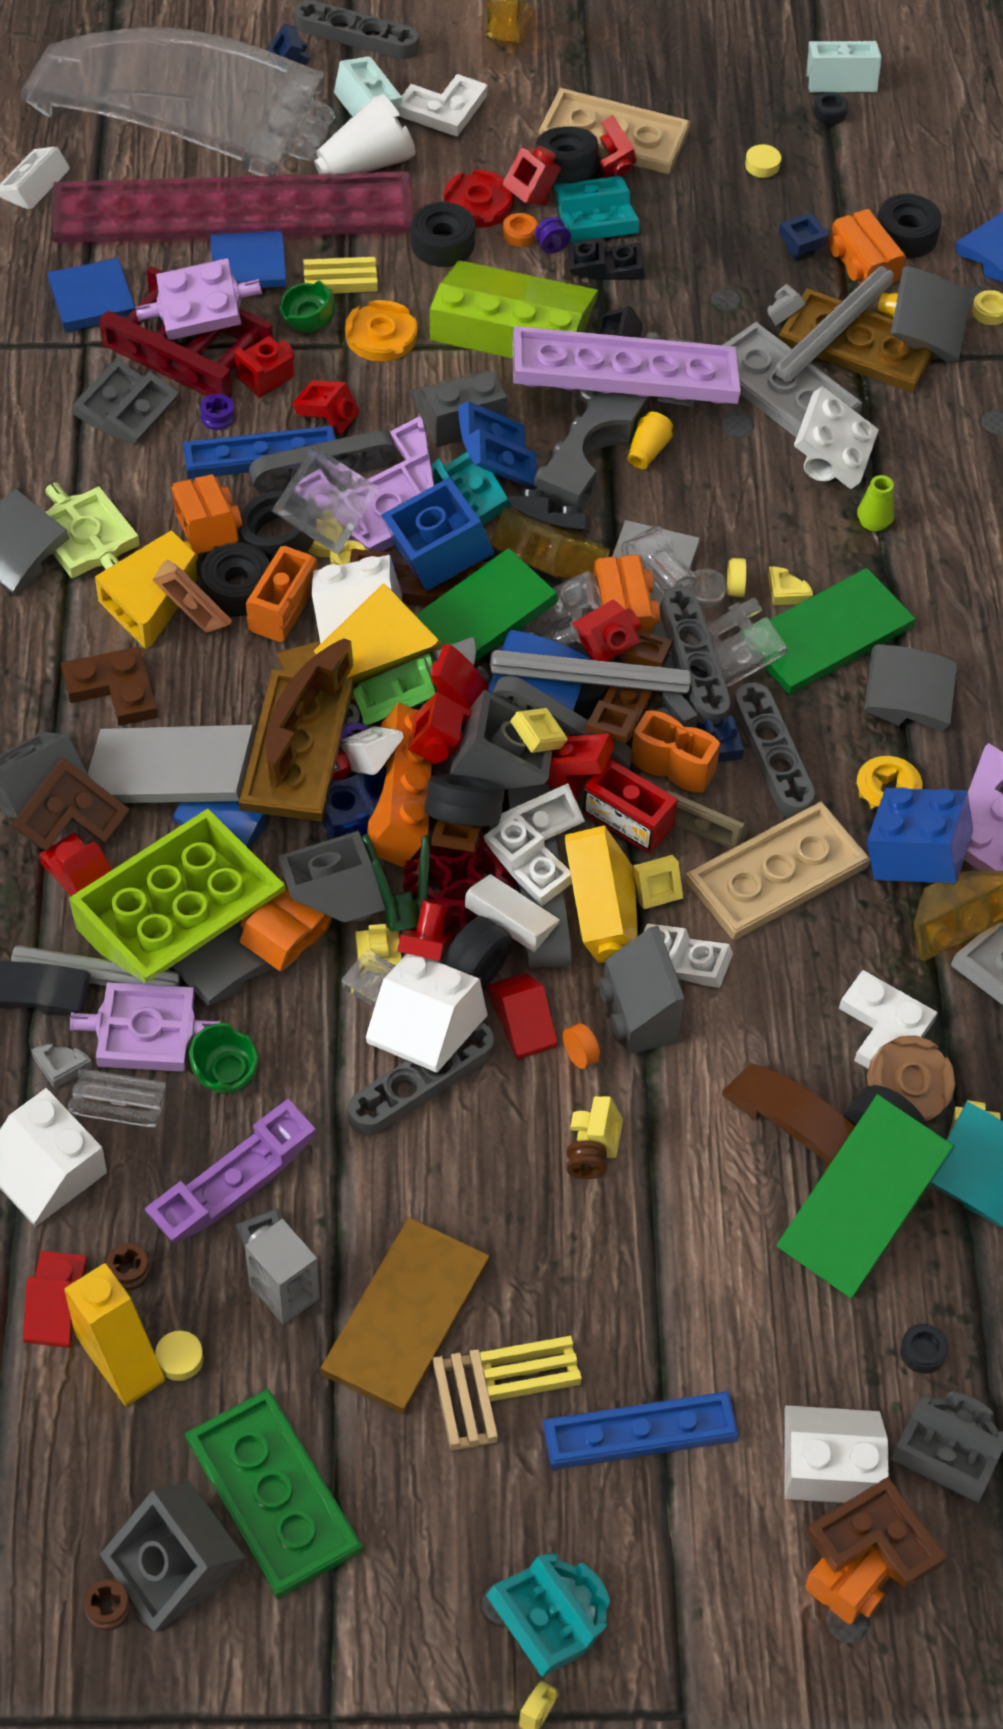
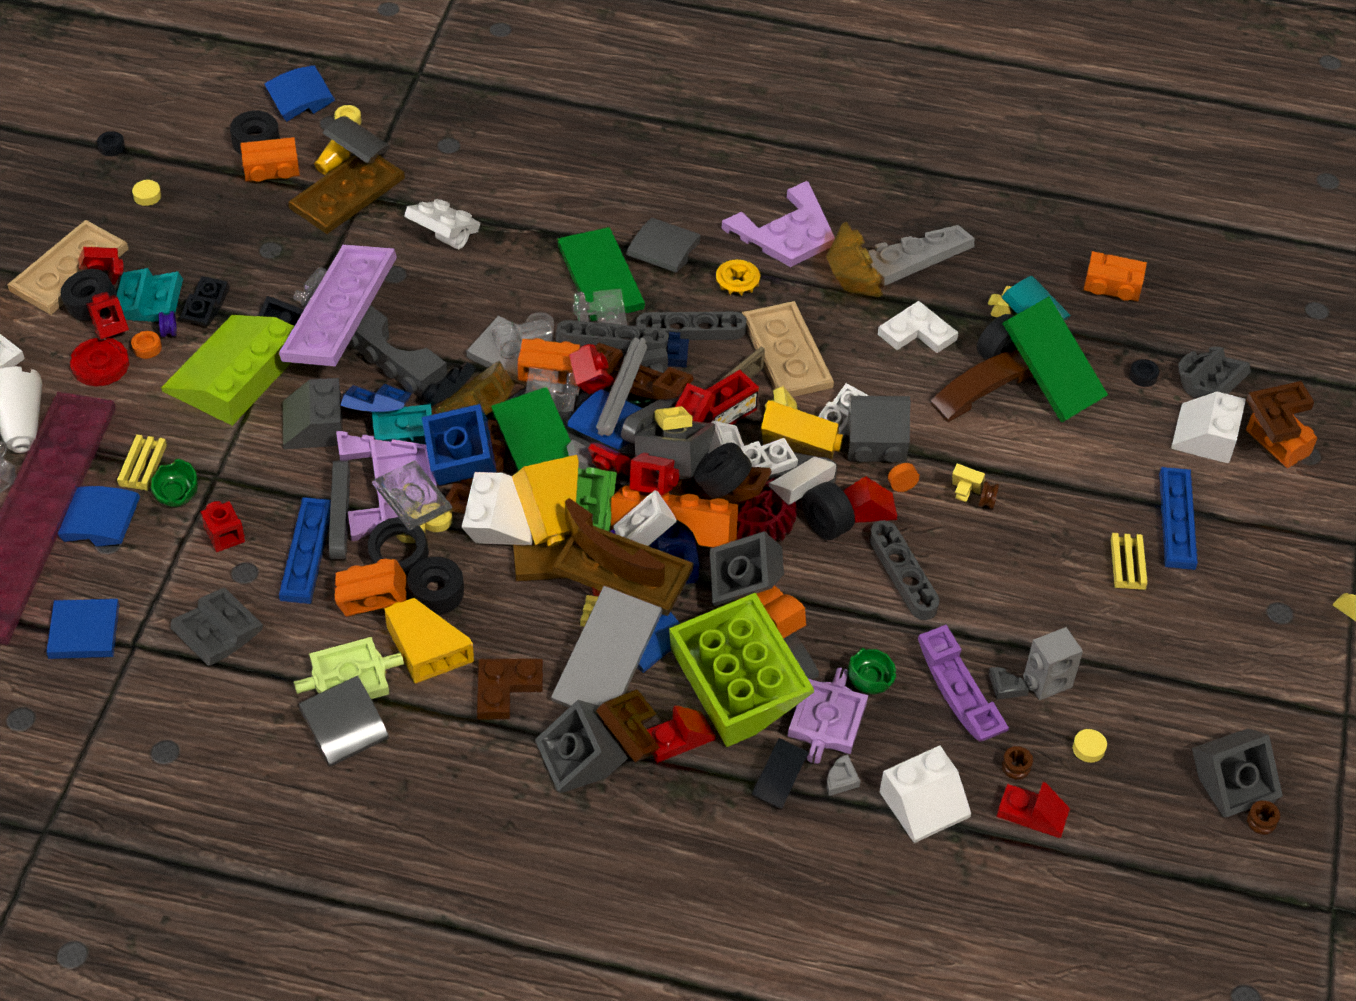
camera: 75 degrees left, 5 degrees down
light grey axle [11,945,181,986] -> none
yellow slope [64,1263,165,1407] -> none
clear tile [68,1068,167,1128] -> none
dark red fence [99,266,273,398] -> none
lavender plate [136,258,262,340] -> none
nougat slope [152,560,232,633] -> none
green tile [185,1388,363,1600] -> none
dark purple bush [200,394,234,430] -> none
orange brick [246,546,317,642] -> none
red bracket [292,380,359,434] -> none
pearl gold tile [320,1217,490,1415] -> none
clear tile [342,949,395,1008] -> none
light orange tile [345,300,418,362] -> none
light yellow tile [355,924,402,977] -> none
dark green plant [362,834,430,932] -> none
white slope [366,954,488,1073] -> none
red tile [397,899,456,961] -> none
black tyre [411,202,475,267] -> none
tan tile [433,1349,498,1451] -> none
teal slope [486,1554,610,1677] -> none
yellow cone [627,412,673,470] -> none
orange brick [632,710,721,793] -> none
light grey tile [722,322,863,438] -> none
light yellow tile [727,558,746,598] -> none
light grey tile [767,284,806,326] -> none
light yellow tile [768,567,813,606] -> none
light grey axle [775,266,894,382] -> none
dark blue tile [779,212,829,261] -> none
light aqua hinge [807,41,881,92] -> none
lime cone [857,475,895,531] -> none
blue brick [867,787,973,883] -> none
medium nougat tile [867,1035,956,1121] -> none

